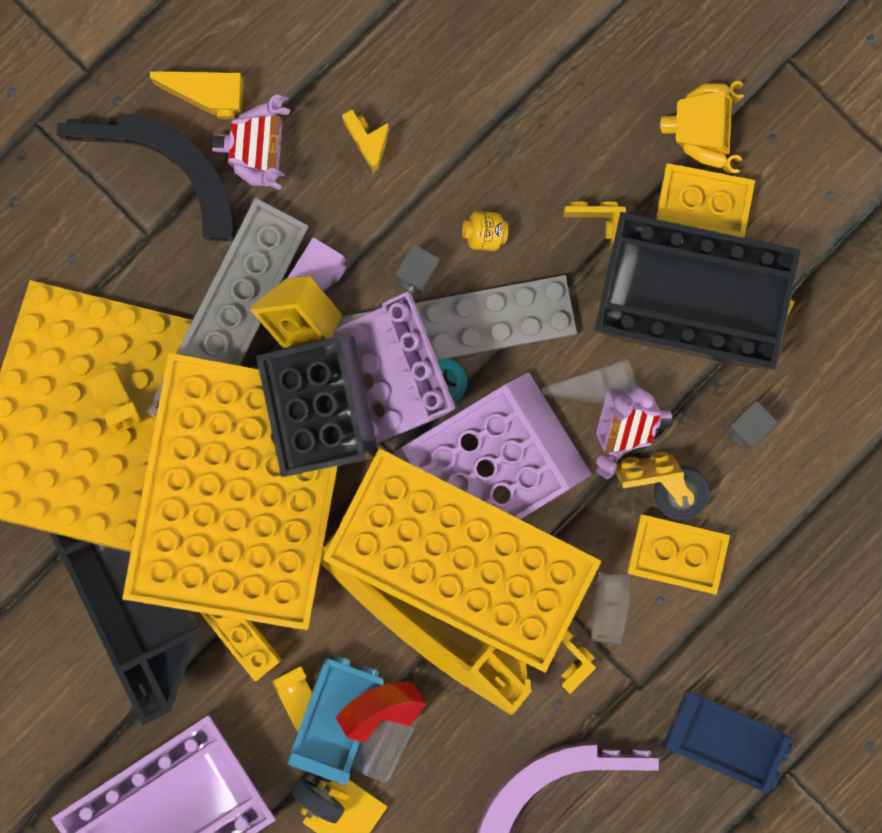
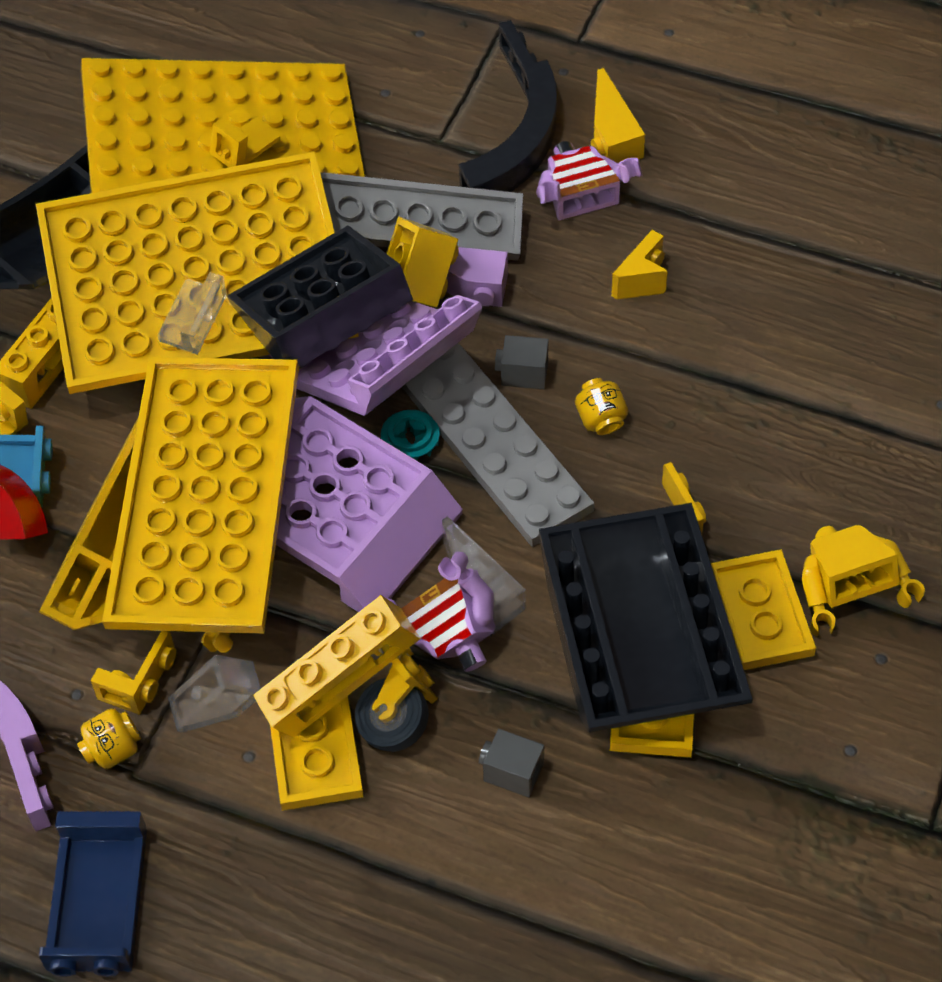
camera: 70 degrees right, 30 degrees down
none -> yellow head [77,709,141,769]
none -> clear panel [157,272,227,354]
none -> yellow brick [253,595,421,737]

